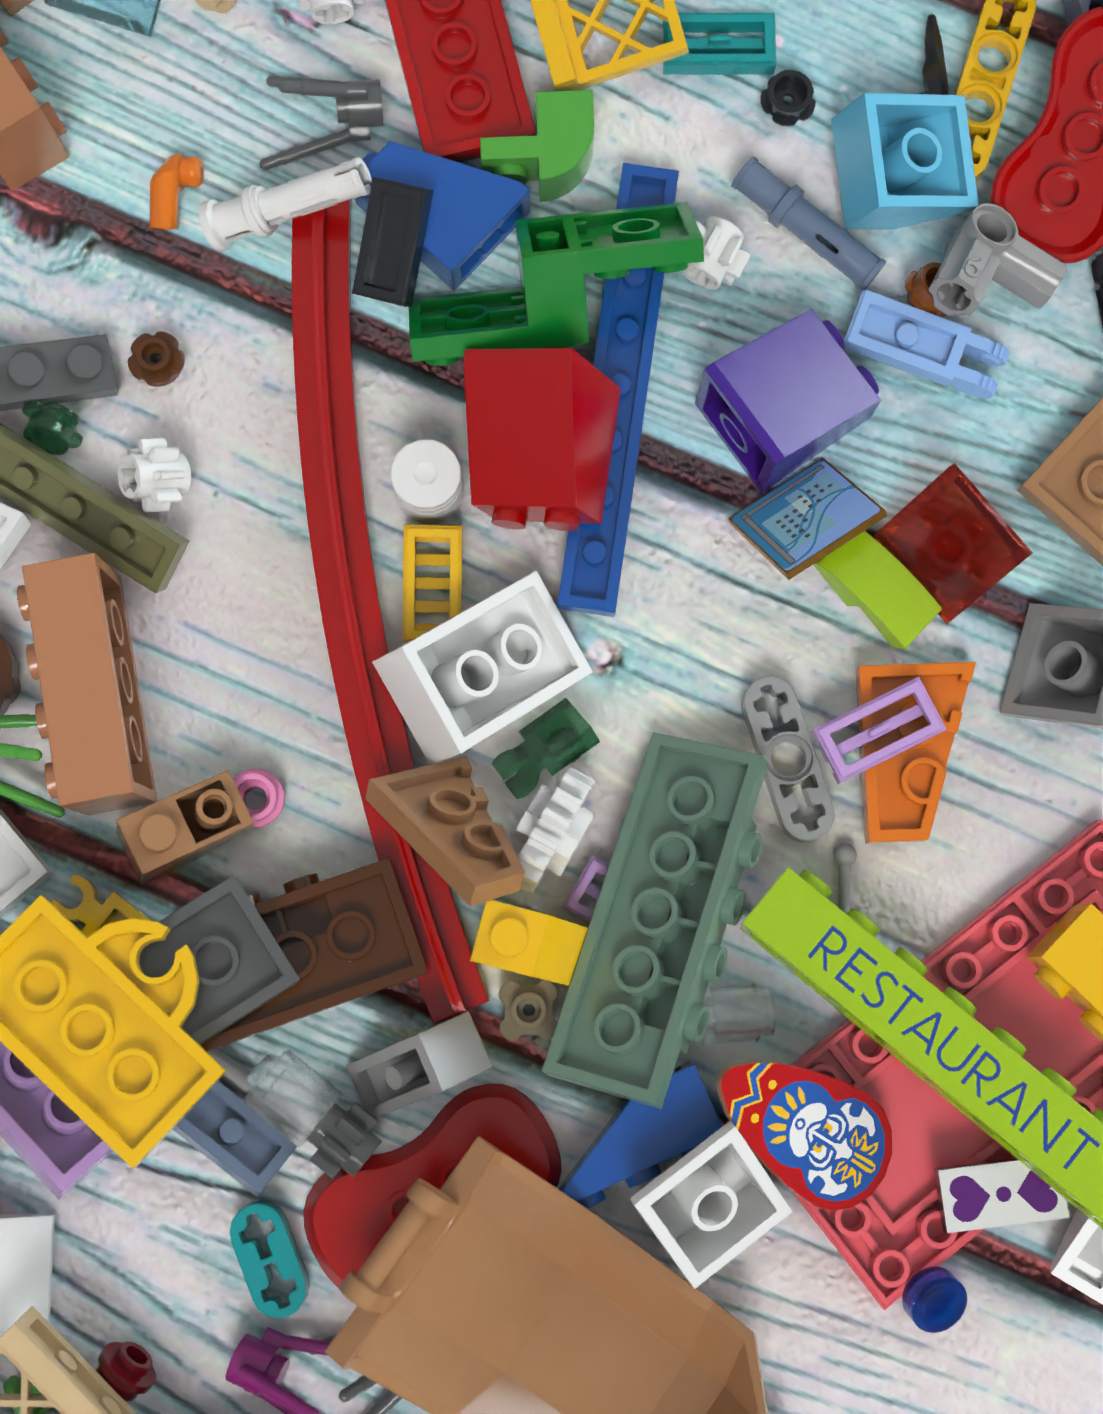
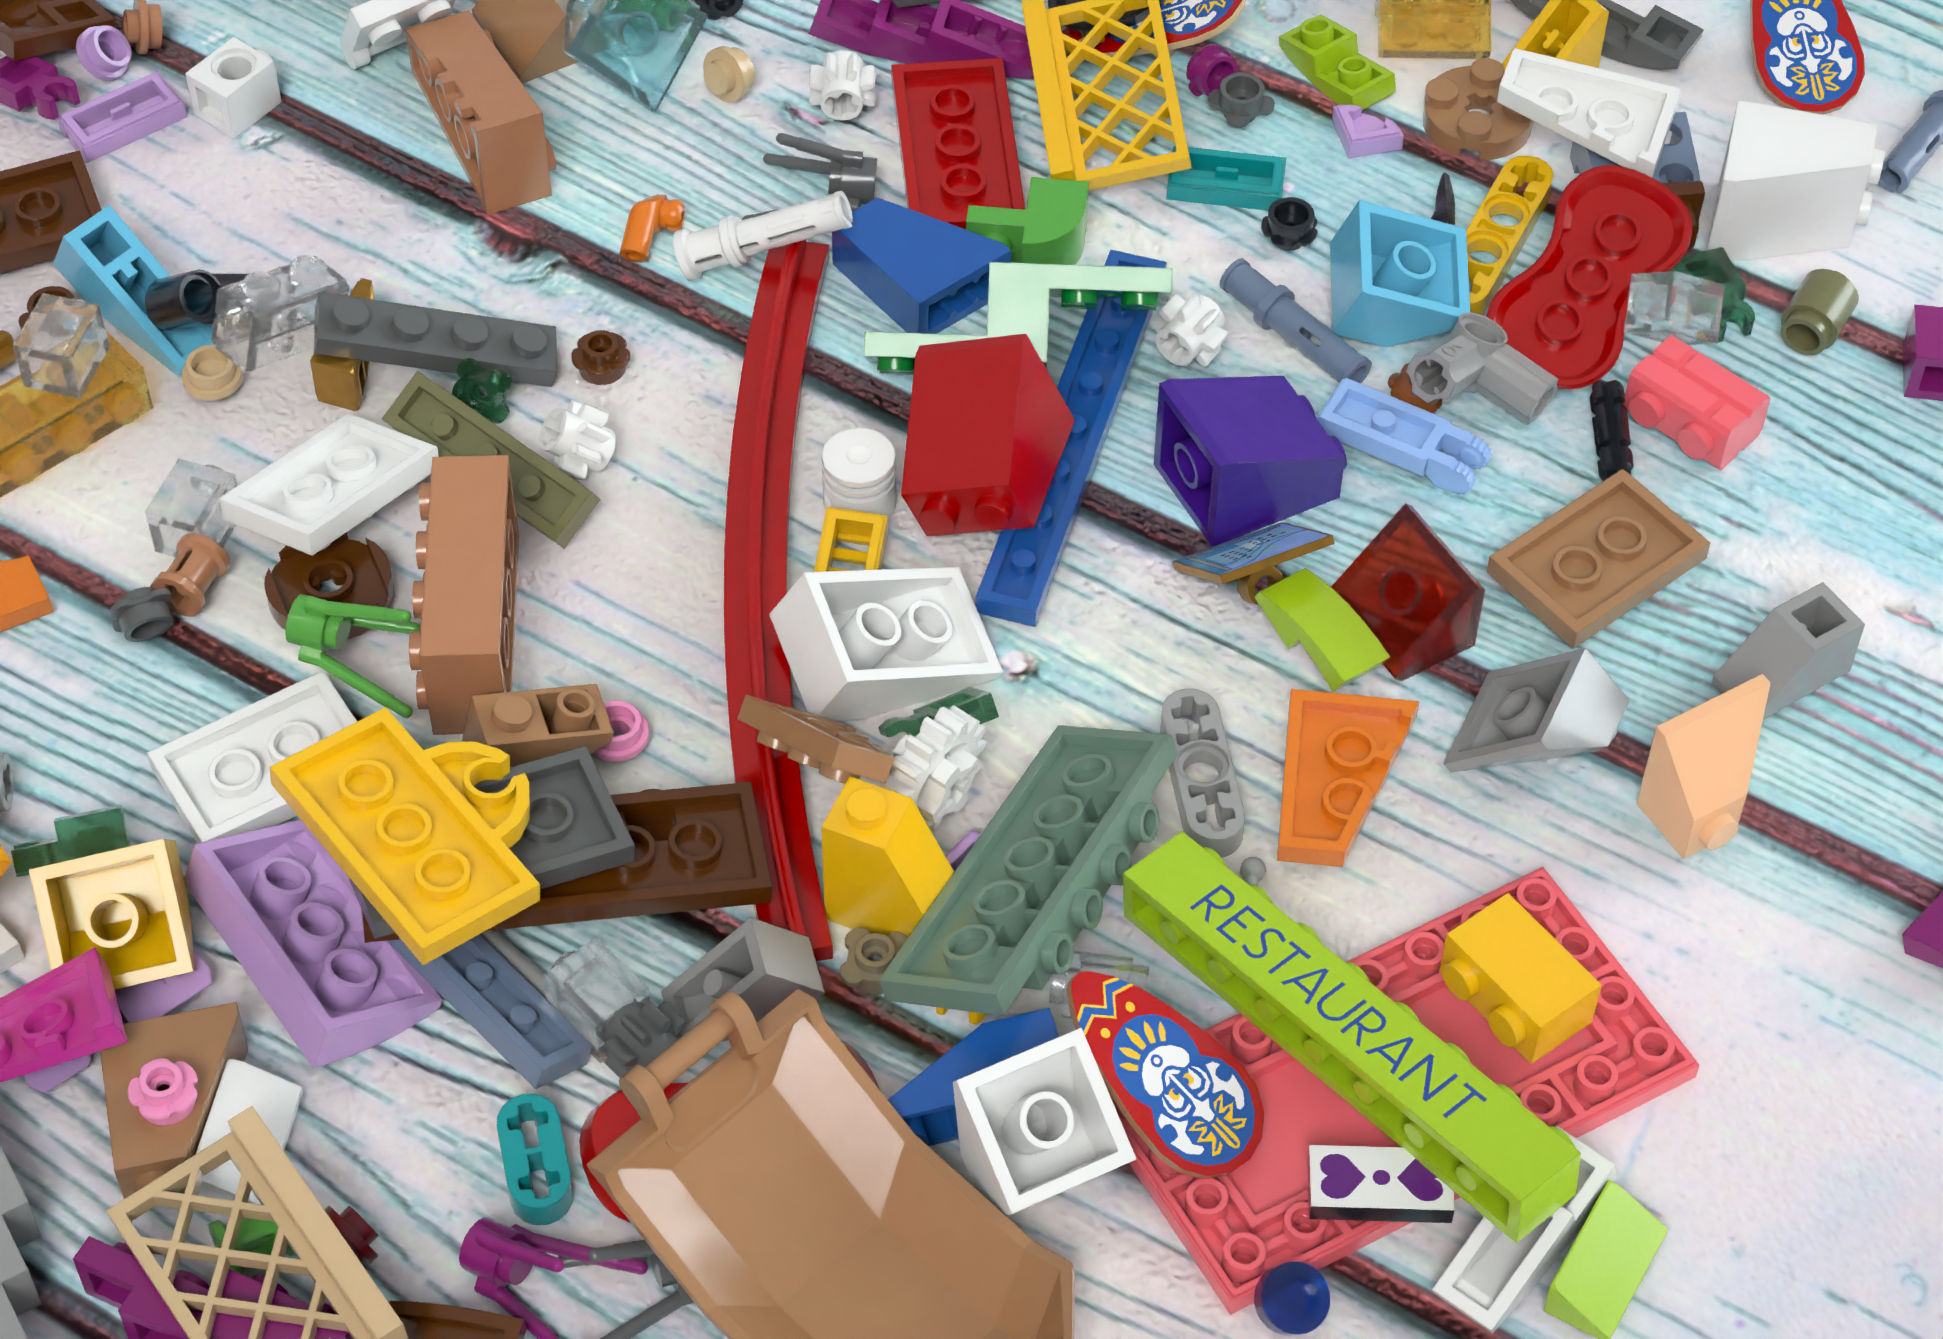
camera: 10 degrees right, 30 degrees down
black tile [352,177,434,307] -> none
lavender tile [811,677,947,784] -> none

